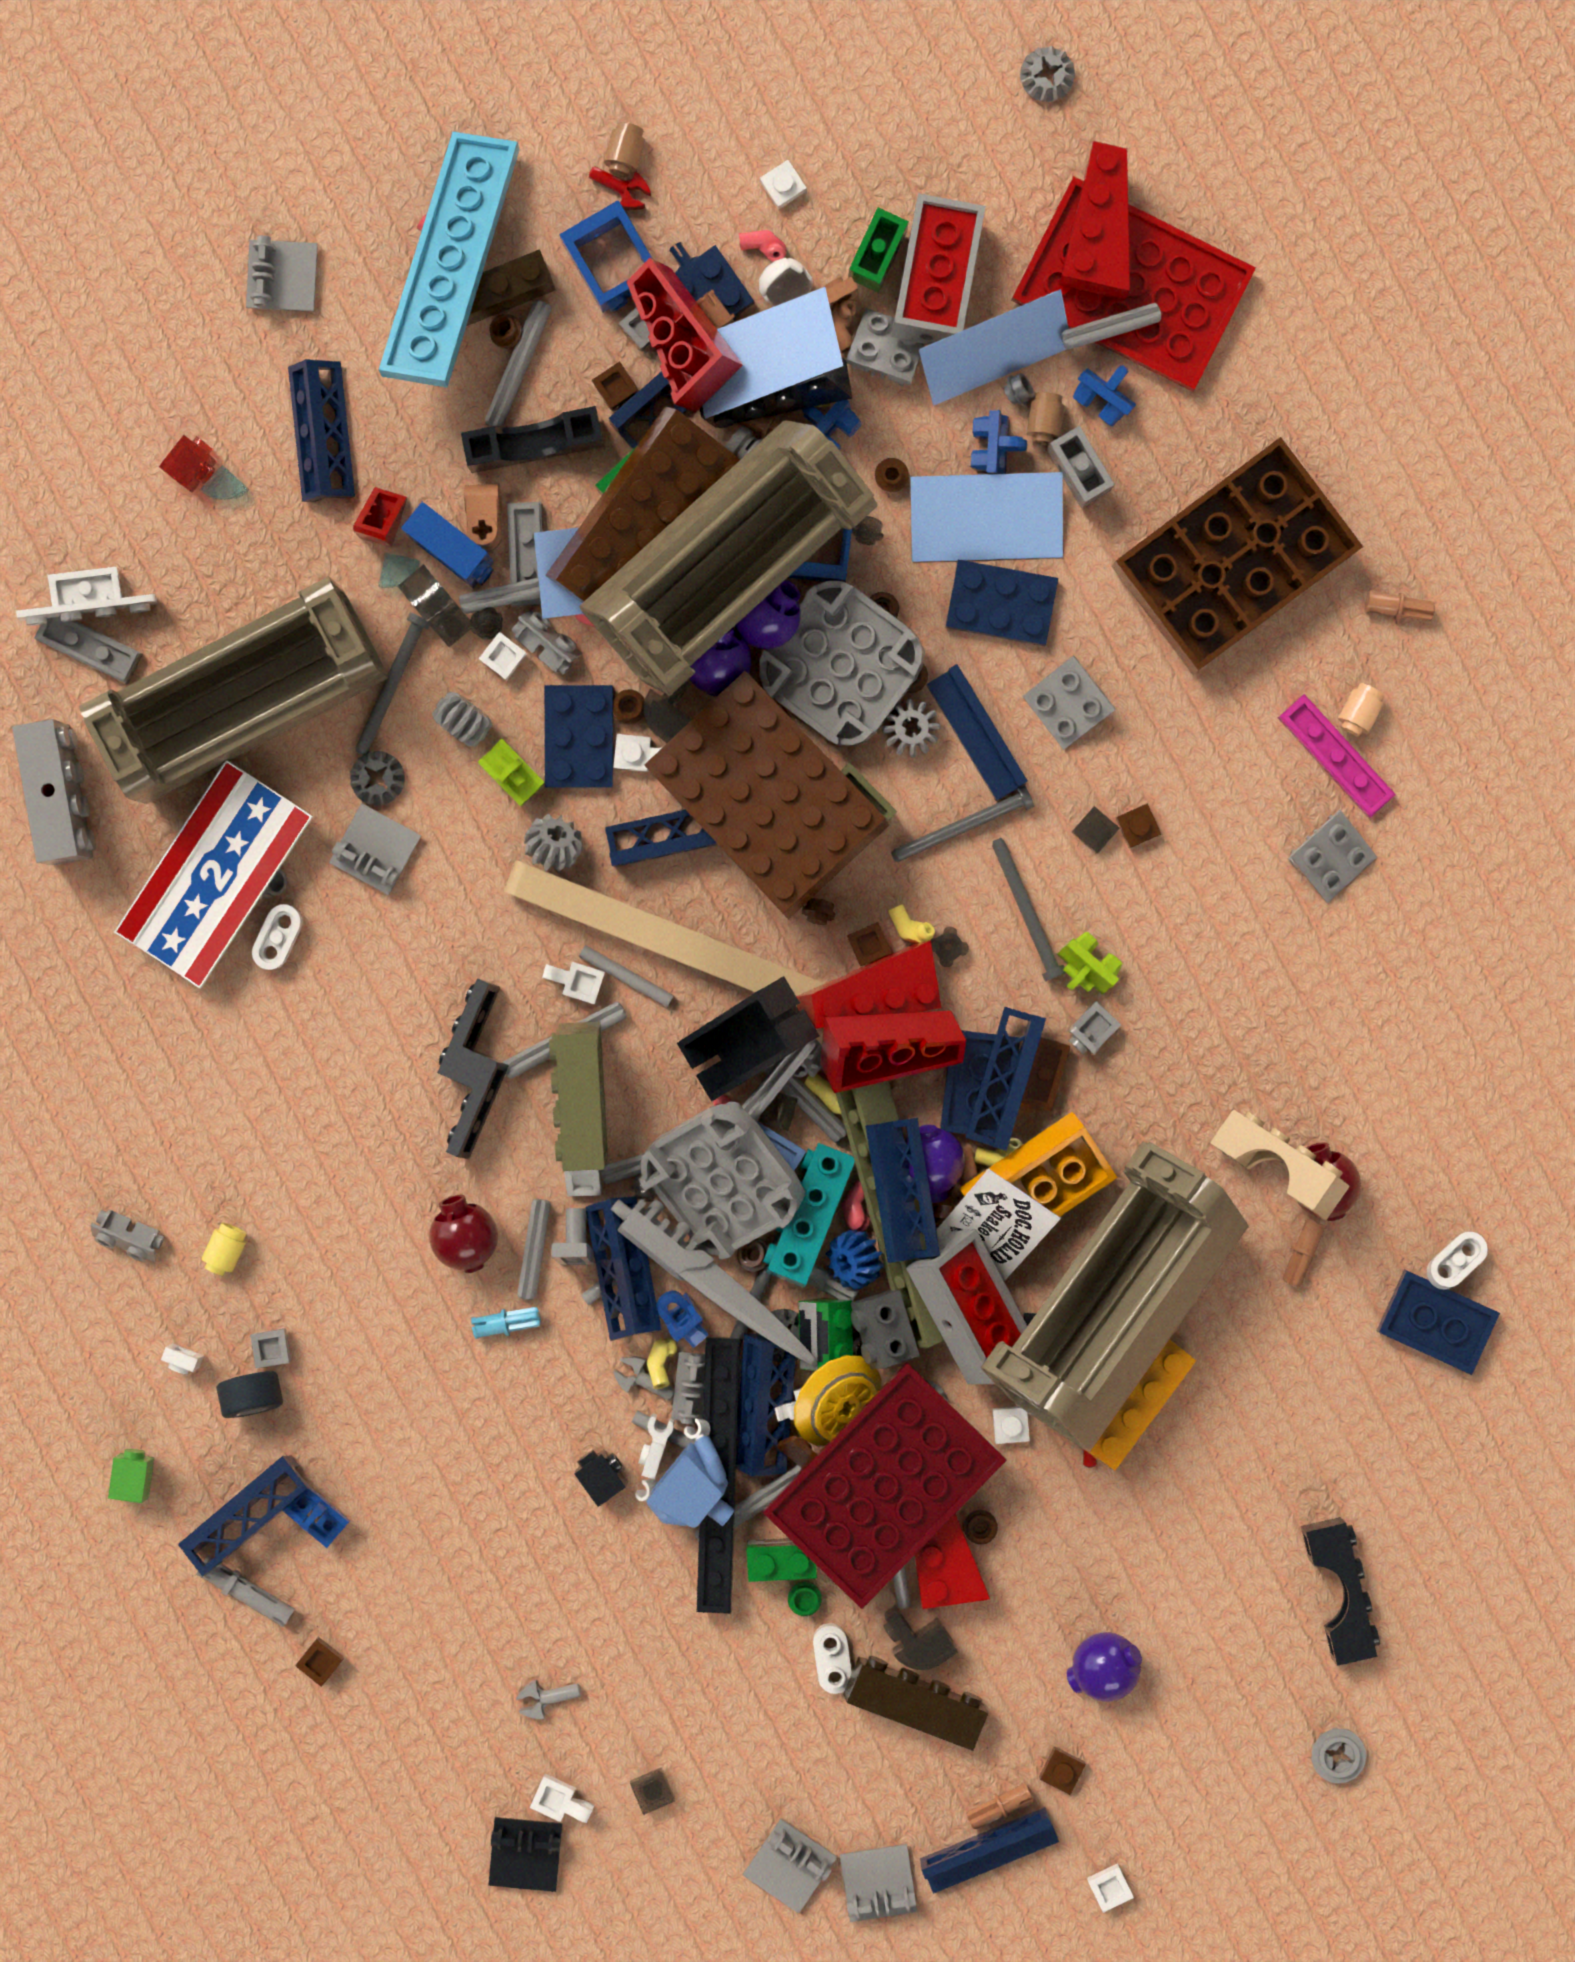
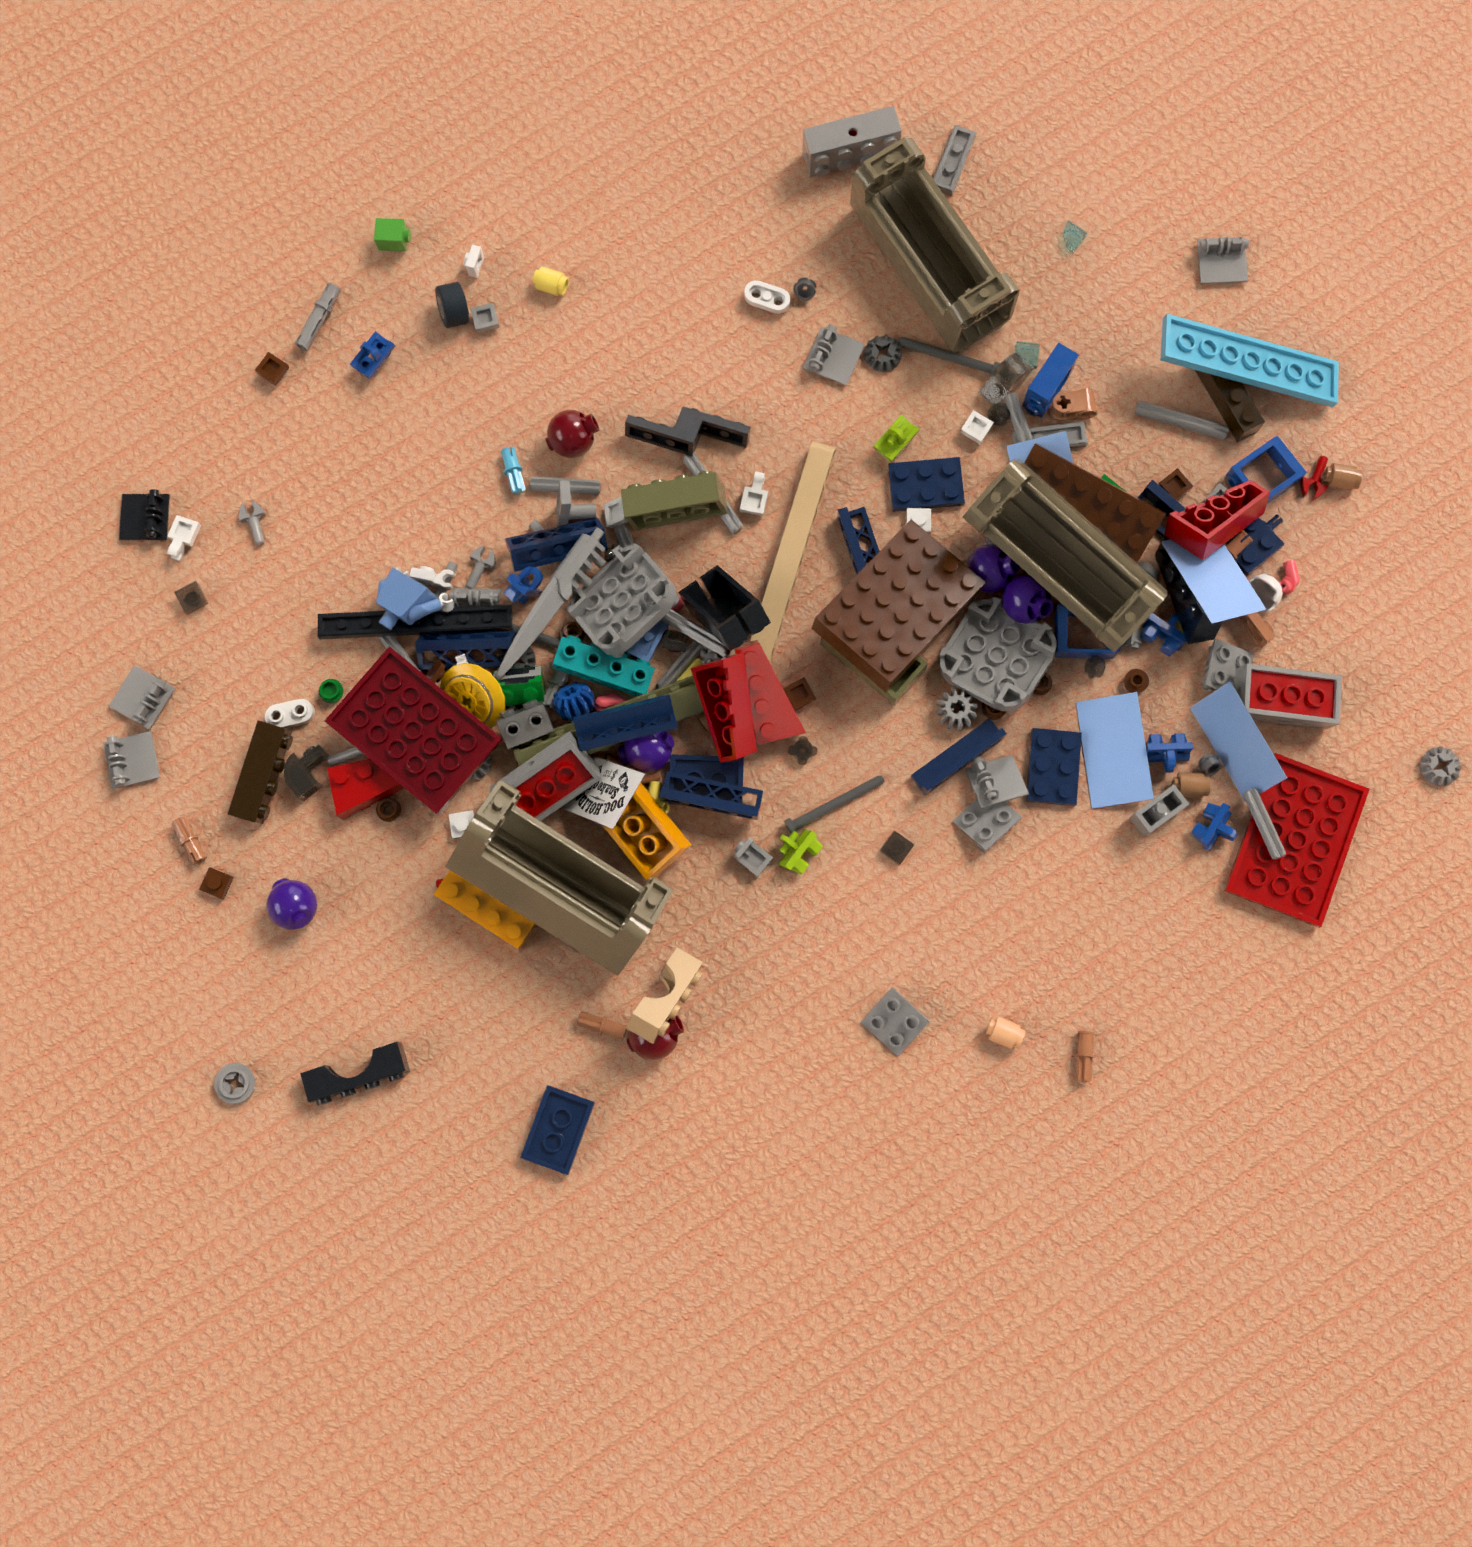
camera: 90 degrees right, 10 degrees down
white bracket [16,567,158,626] -> none
light grey hinge [91,1209,165,1262] -> none
hinge [114,760,313,989] -> none
clear red brick [159,435,217,493] -> none
dark blue fence [178,1455,310,1577] -> none
dark blue fence [288,359,355,502] -> none
red slope [353,487,407,548] -> none
light grey gear [432,692,492,747] -> none
black arch [461,406,605,473] -> none
reddish brown plate [489,314,523,349] -> none
light grey hinge [511,610,583,675] -> none
light grey gear [524,814,583,873] -> none
black brick [574,1449,628,1507] -> none
light grey piece [579,945,674,1007] -> none
reddish brown plate [613,689,647,724] -> none
clear smoke brick [644,679,692,744] -> none
light yellow arm [646,1338,677,1389] -> none
green brick [746,1538,817,1582] -> none
white plate [760,160,807,210] -> none
reddish brown plate [802,898,836,925] -> none
nougat arm [831,299,857,353] -> none
green brick [848,207,909,293] -> none
light yellow arm [888,904,935,943] -> none
dark grey bar [891,785,1035,862] -> none
dark blue fence [920,1807,1059,1894] -> none
reddish brown plate [1021,1037,1071,1111] -> none
red wedge [1059,141,1130,300] -> none
white plate [1087,1863,1134,1913] -> none
reddish brown brick [1111,437,1364,675] -> none
reddish brown plate [1116,803,1161,849] -> none
dark pink tile [1278,694,1396,818] -> none
white plate [1427,1232,1488,1290] -> none
none -> light grey hinge [965,755,1029,809]

